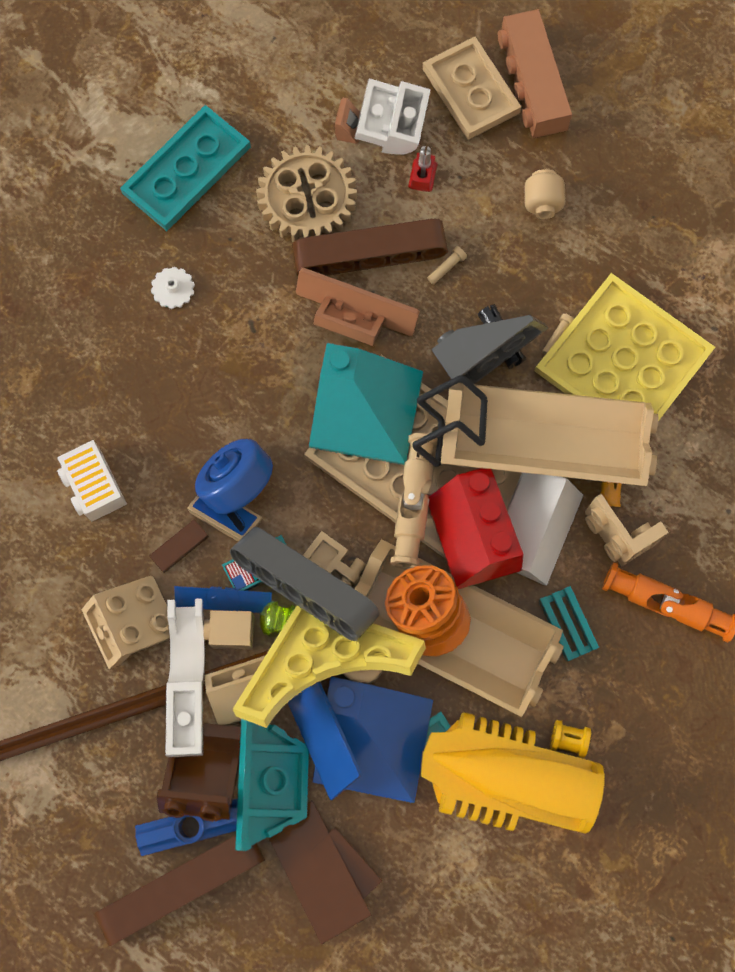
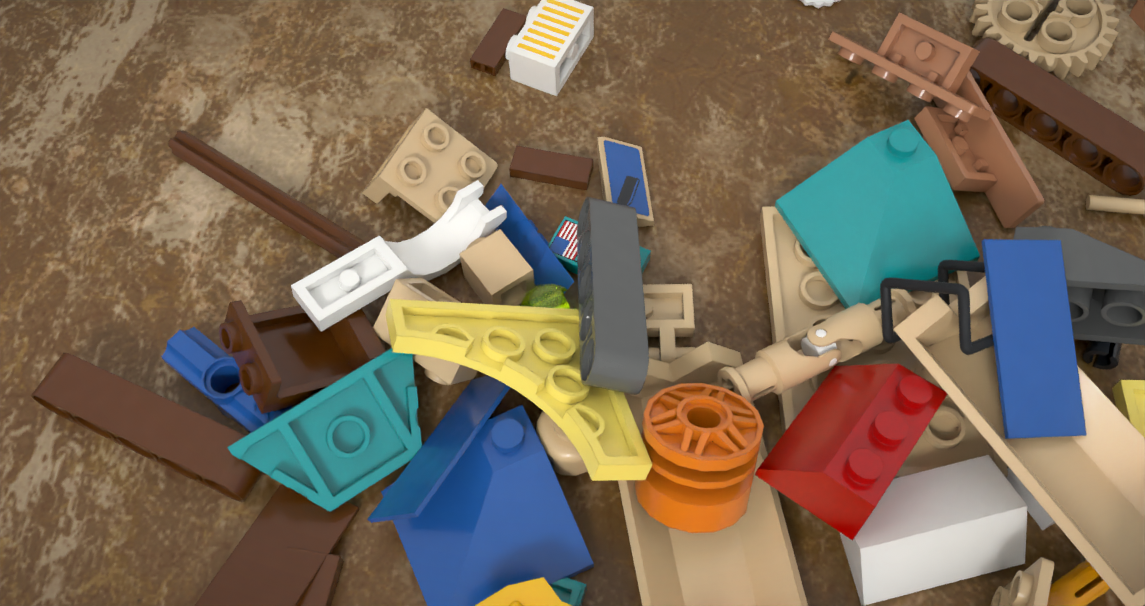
camera: 55 degrees right, 15 degrees down
blue wheel [195,439,273,514] -> none
none -> reddish brown piece [470,8,527,76]
none -> nougat bracket [828,12,992,123]
none -> blue piece [982,239,1087,439]

